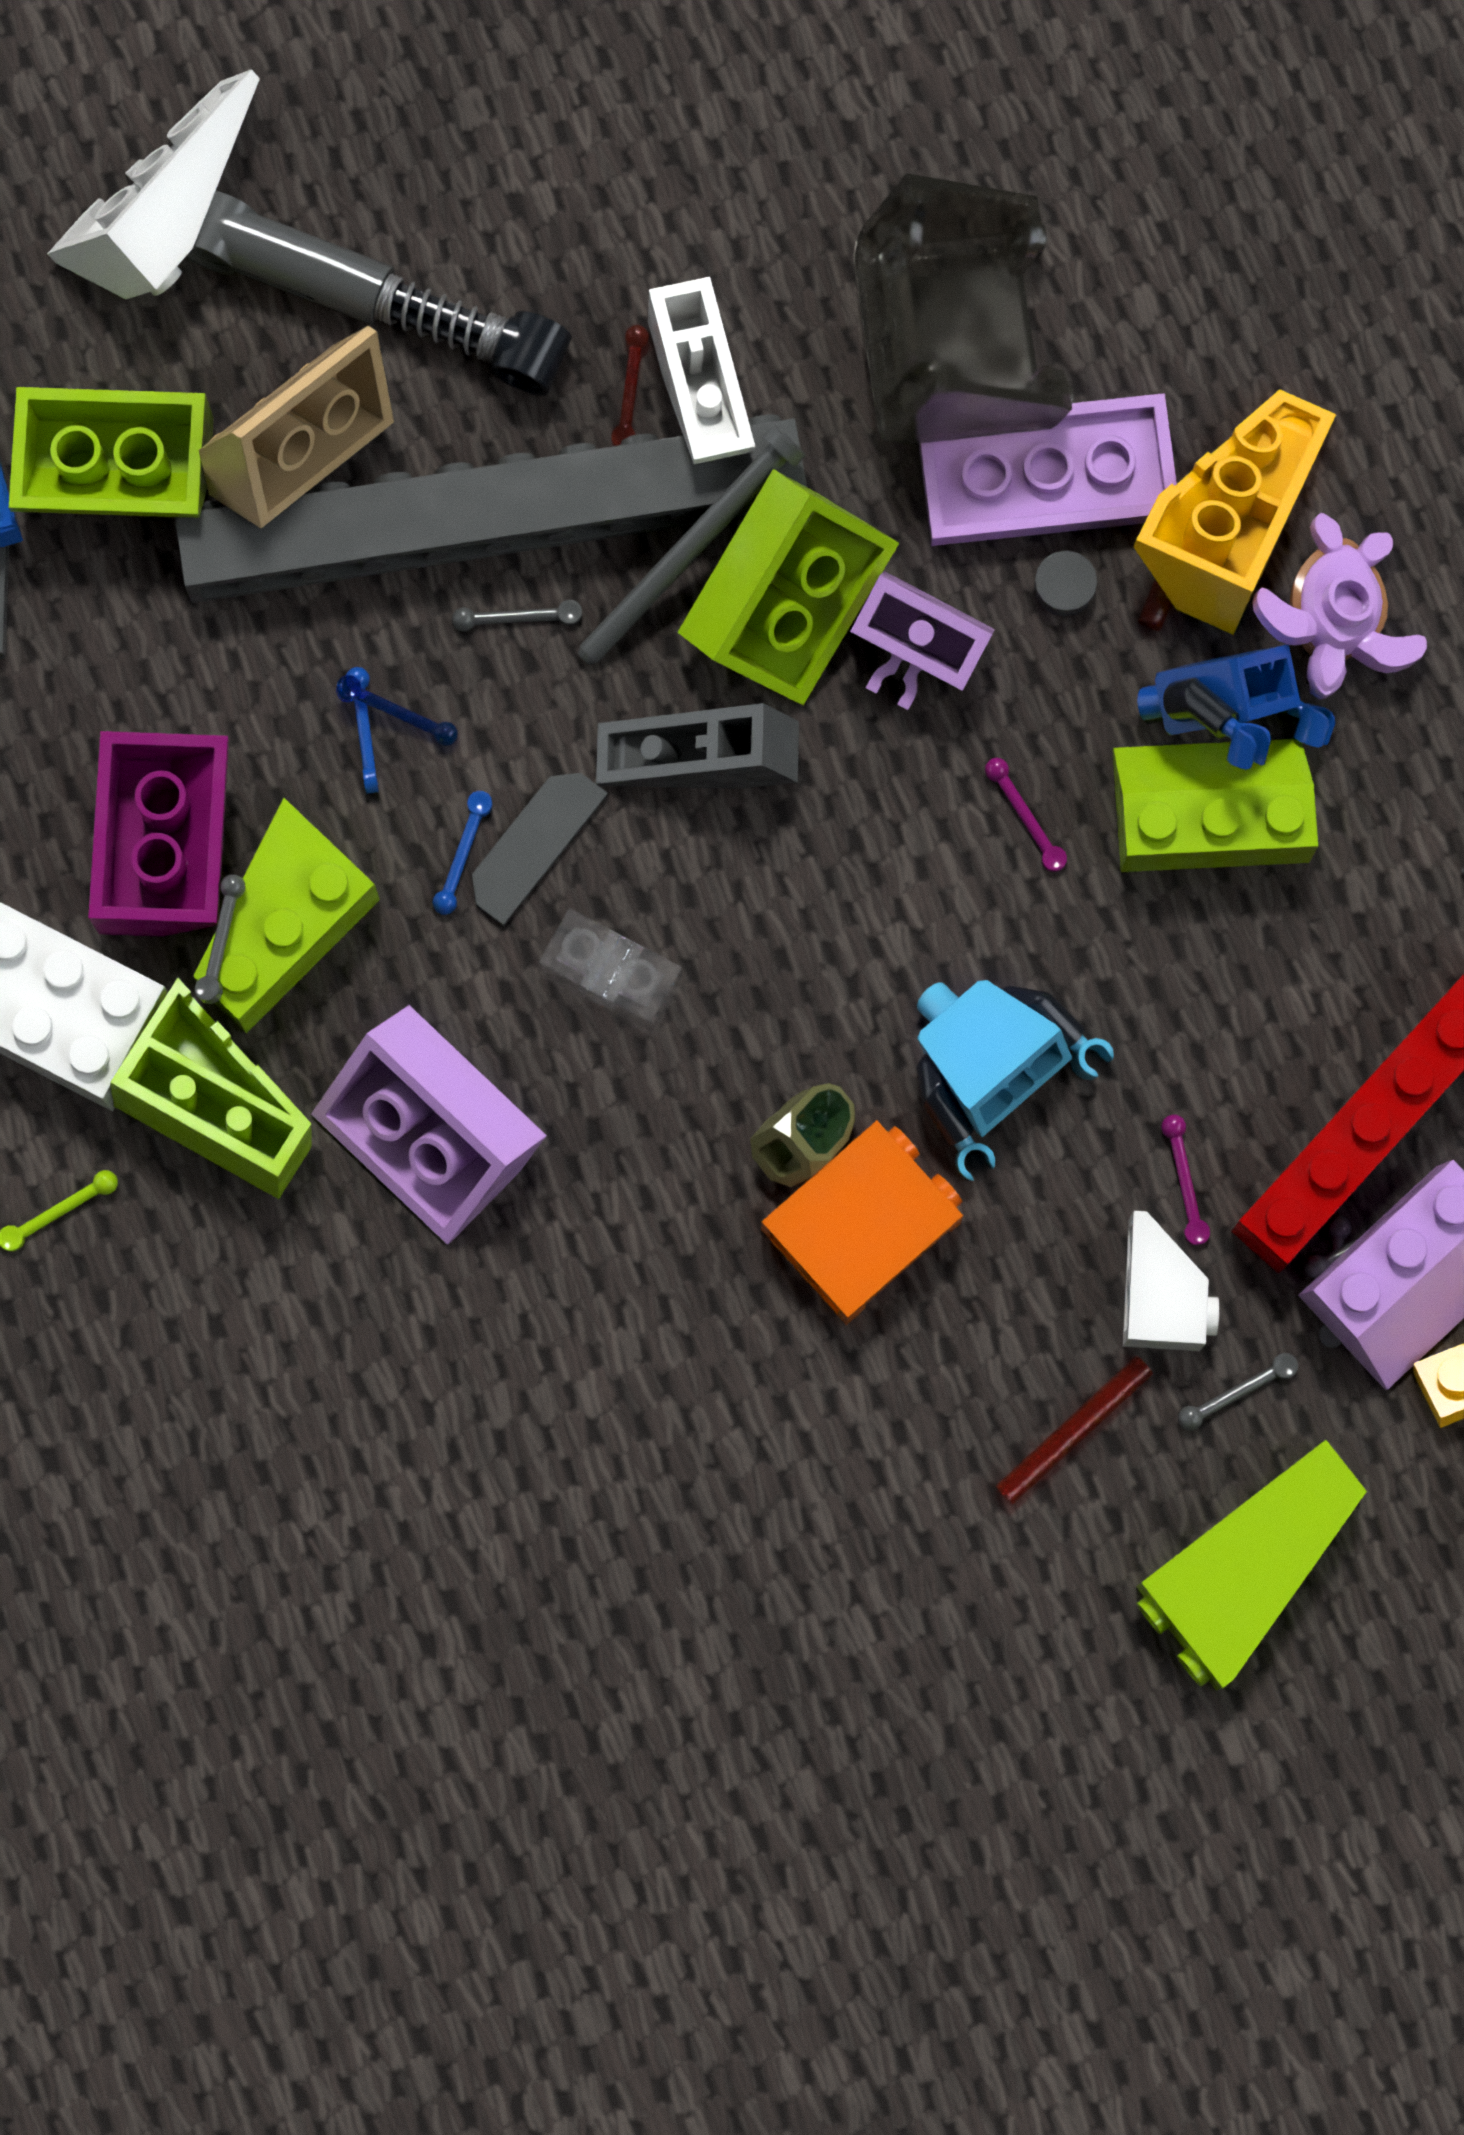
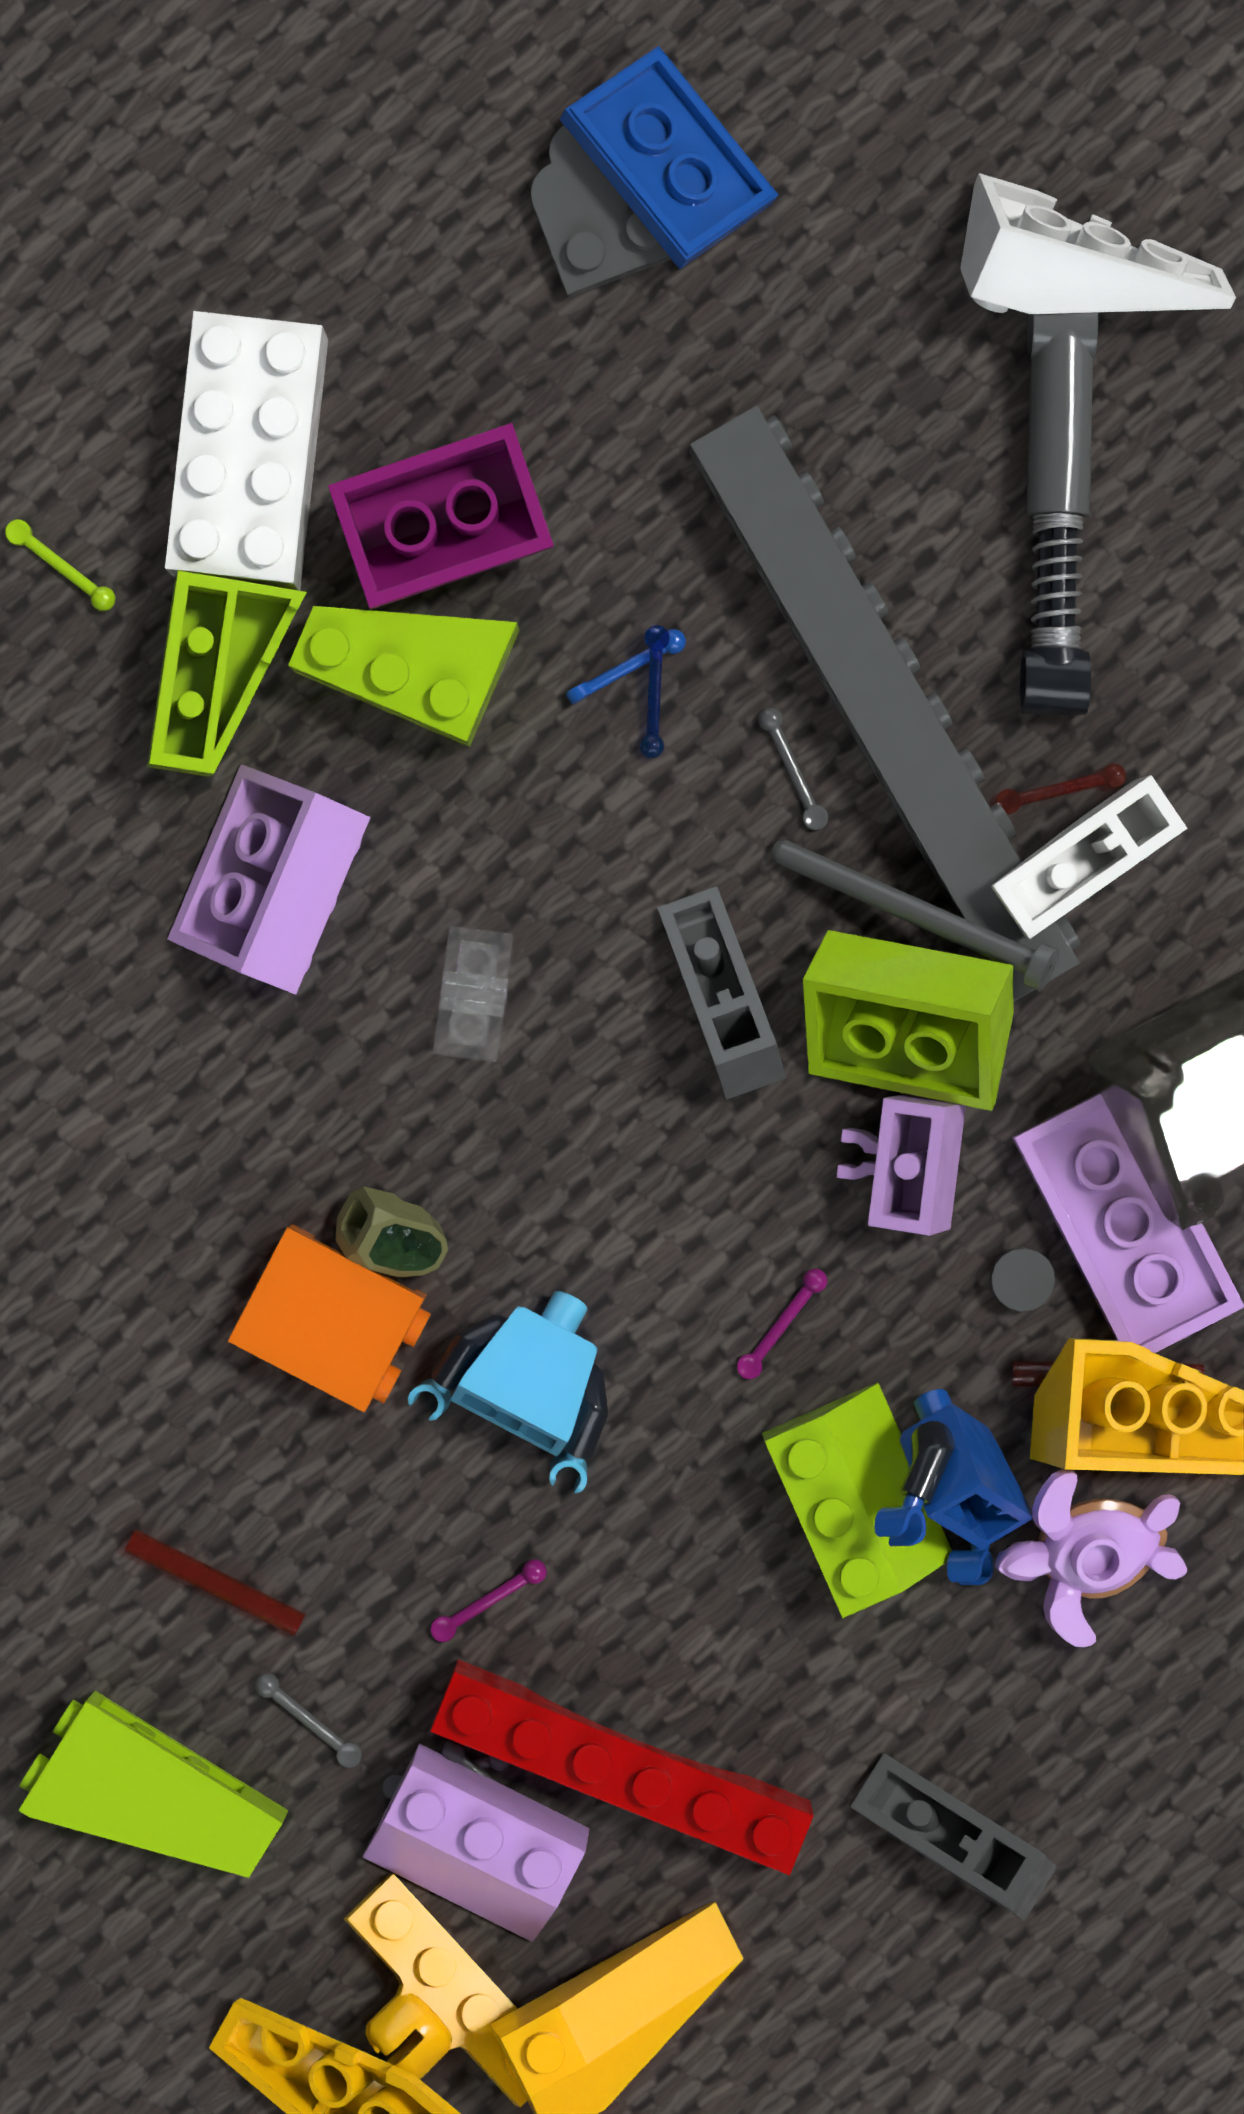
camera: 70 degrees right, 10 degrees up
lime slope [8,387,214,518] -> none
dark grey hinge [195,874,246,1004] -> none
tan slope [199,326,394,528] -> none
blue hinge [432,791,493,915] -> none
dark grey piece [472,773,608,927] -> none
white slope [1123,1211,1219,1351] -> none

